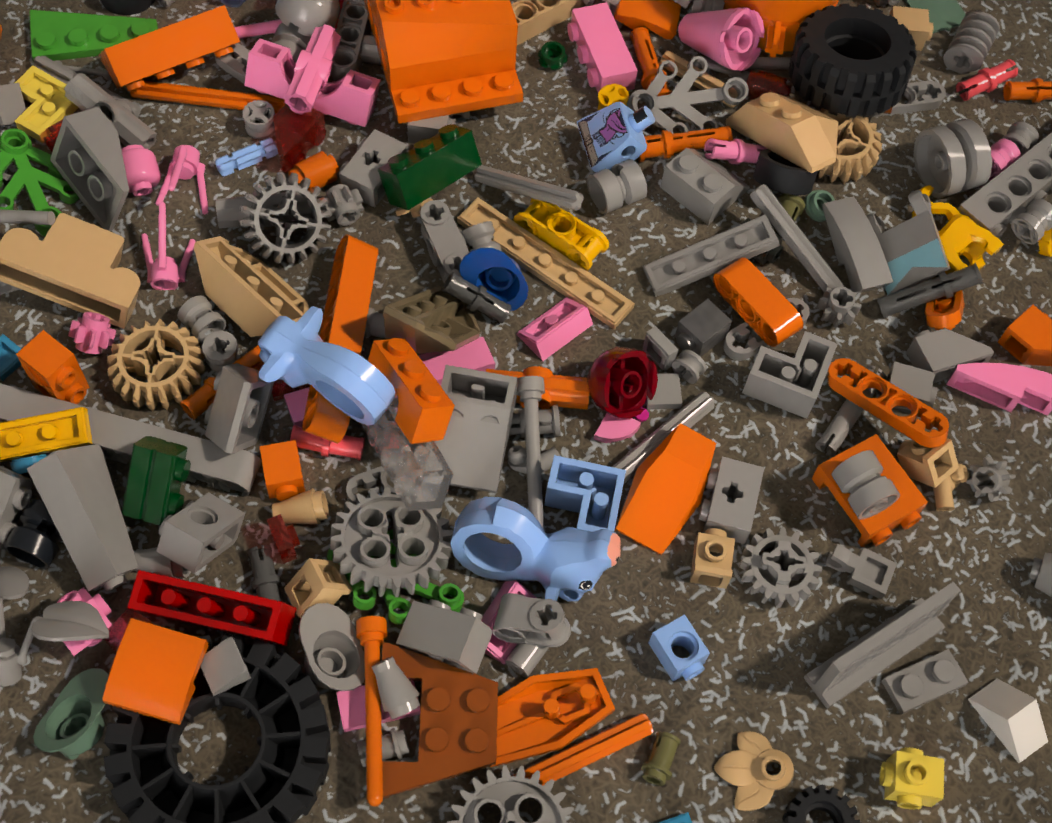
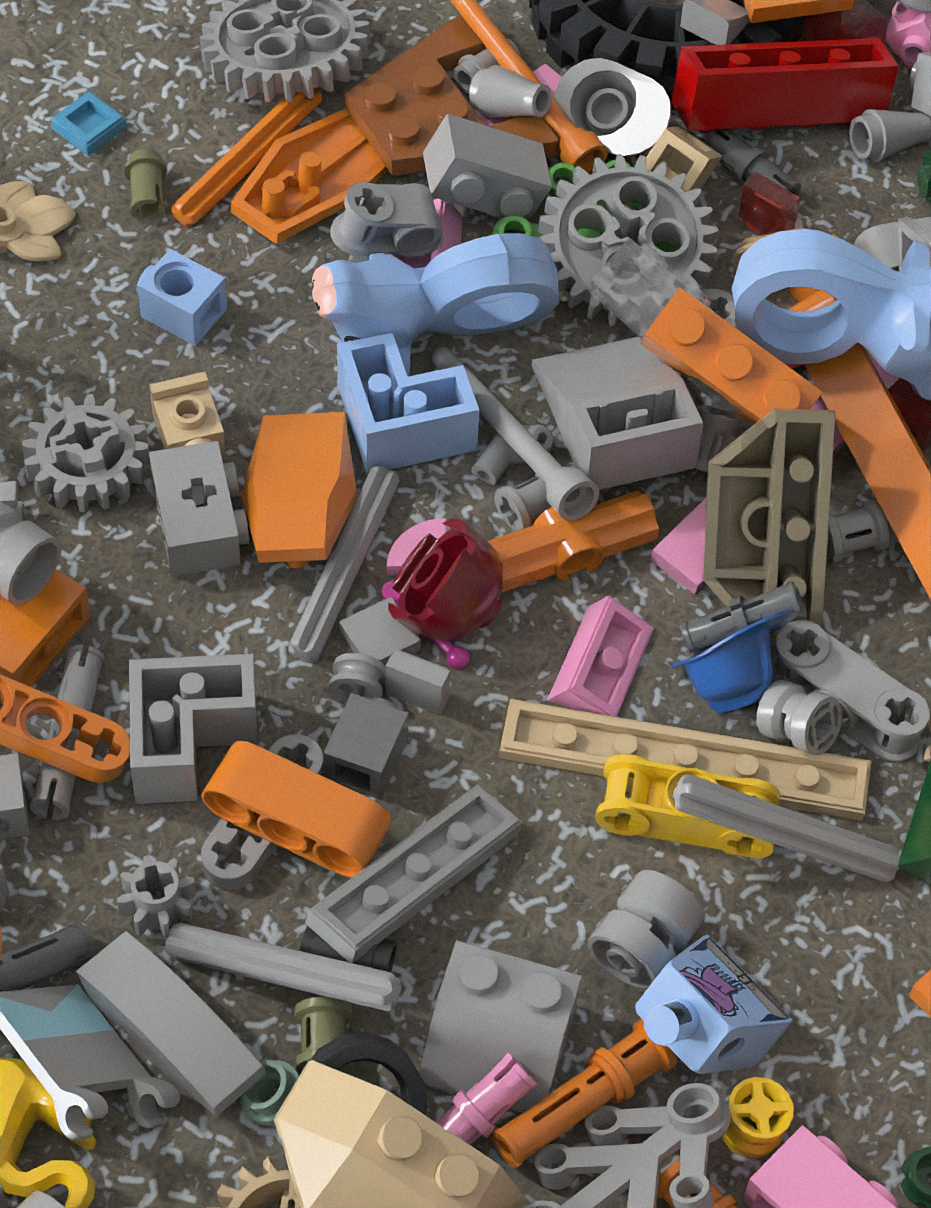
camera: 155 degrees right, 5 degrees down
light grey brick [157,492,245,573] -> none

